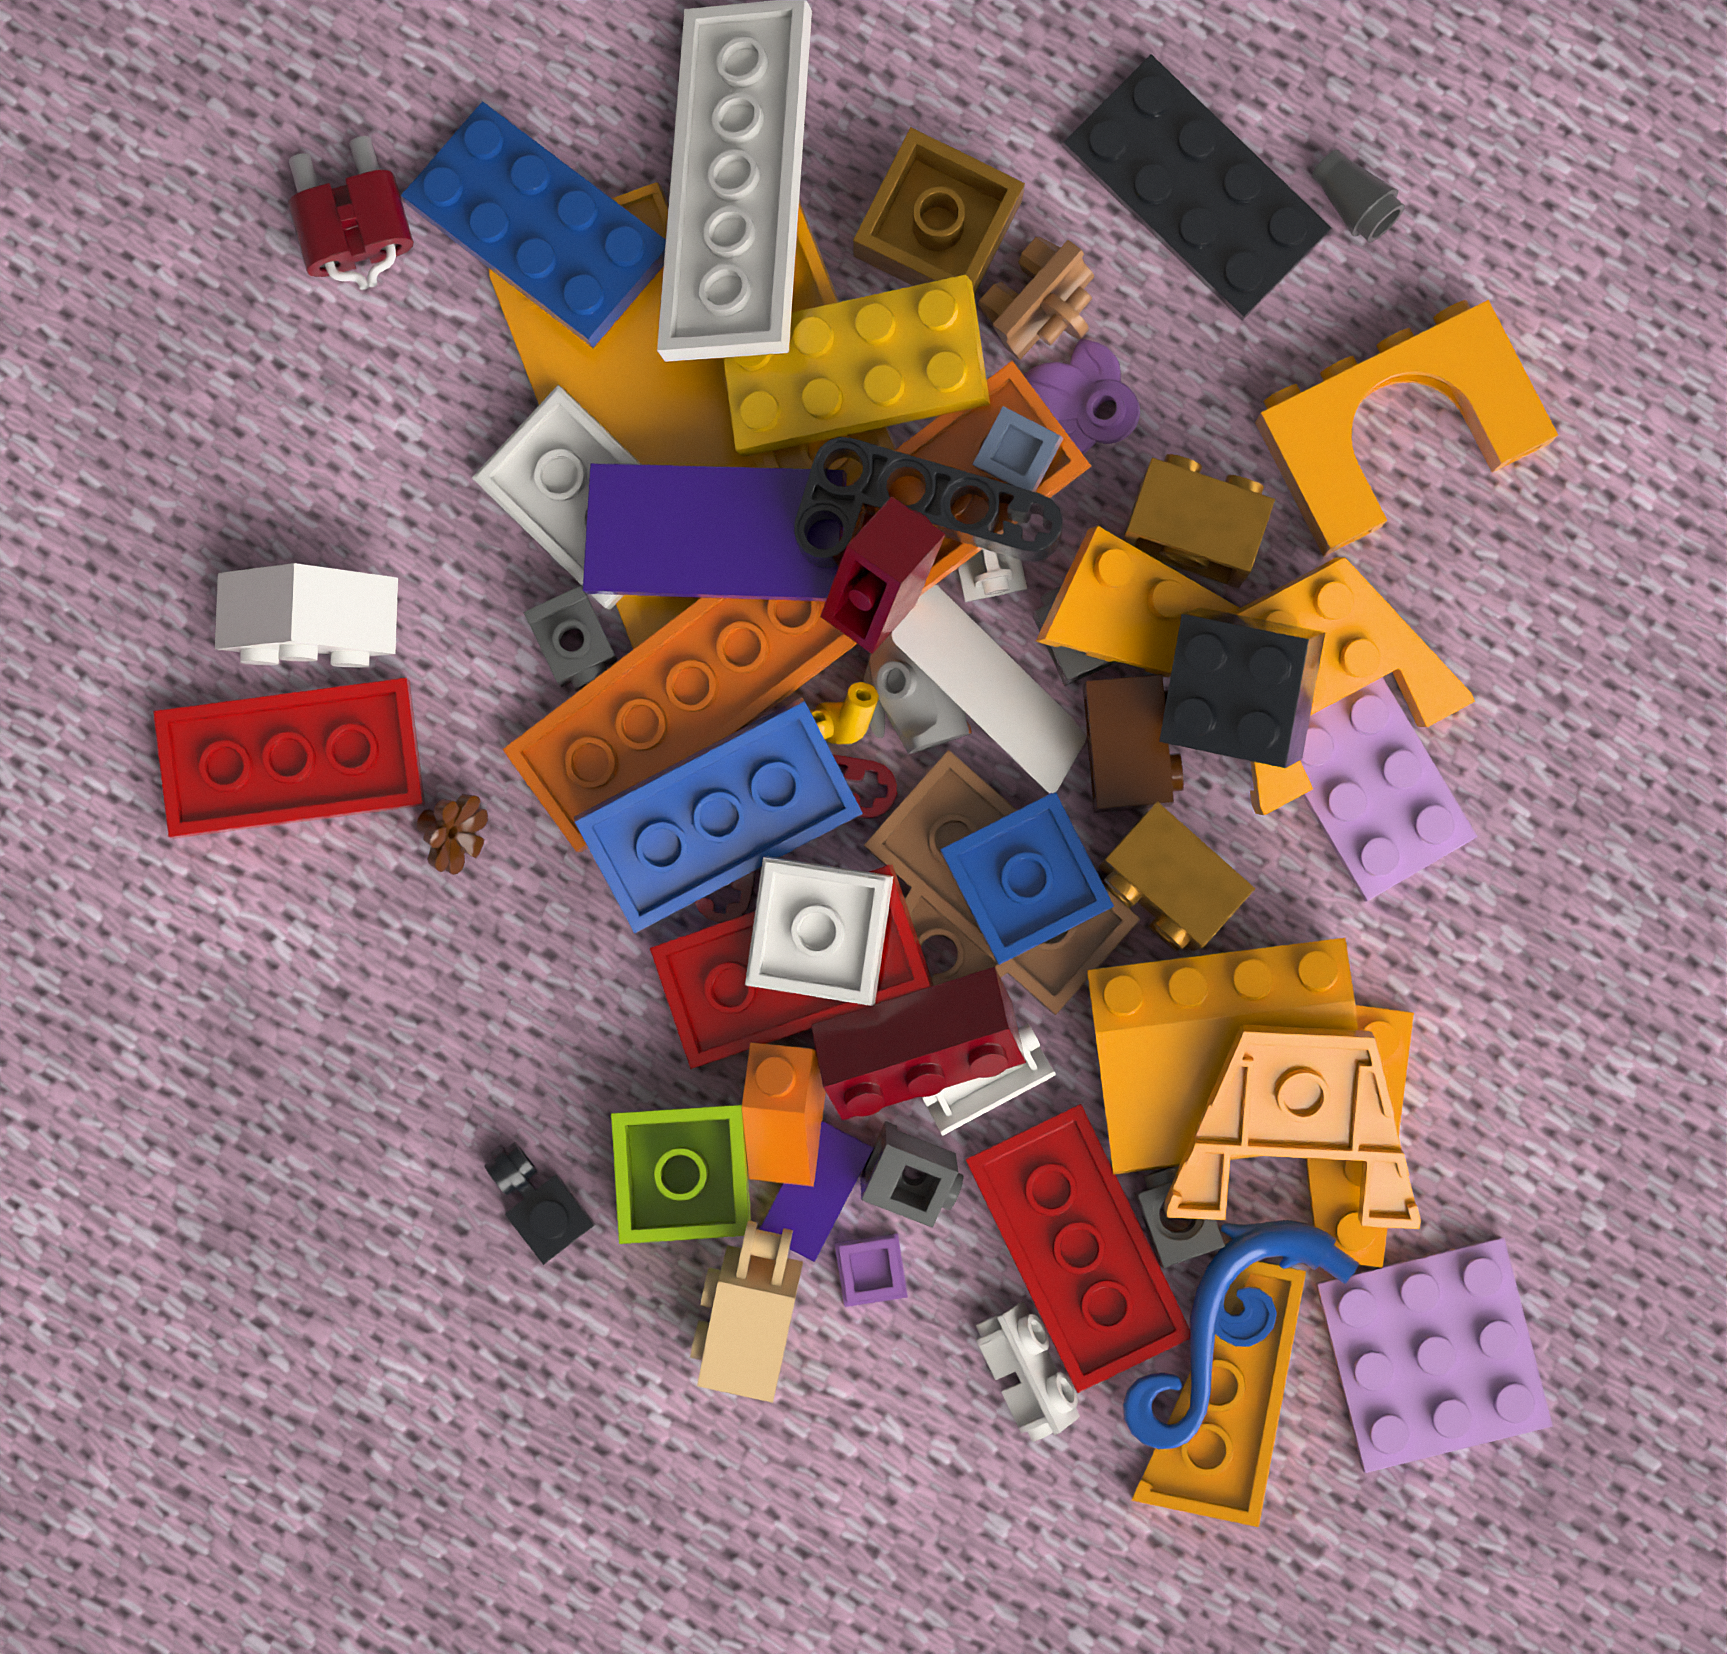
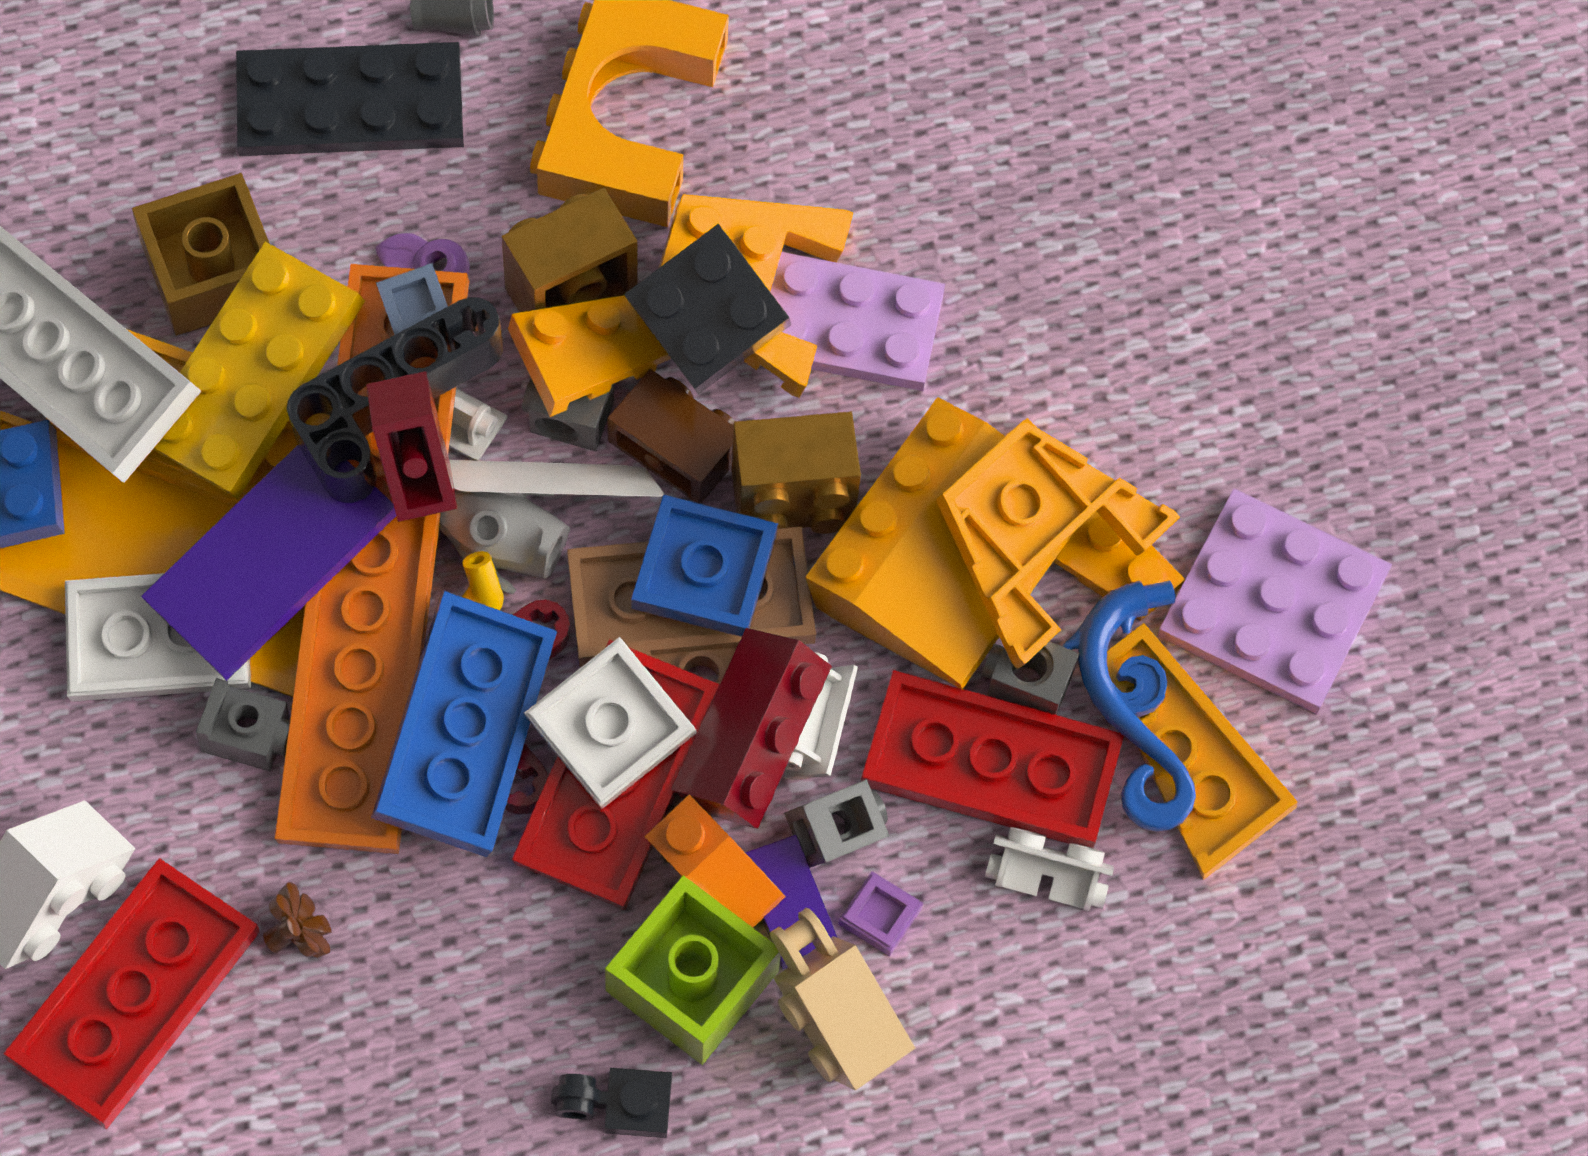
camera: 55 degrees left, 20 degrees down
medium nougat hips [979,237,1095,360] -> none

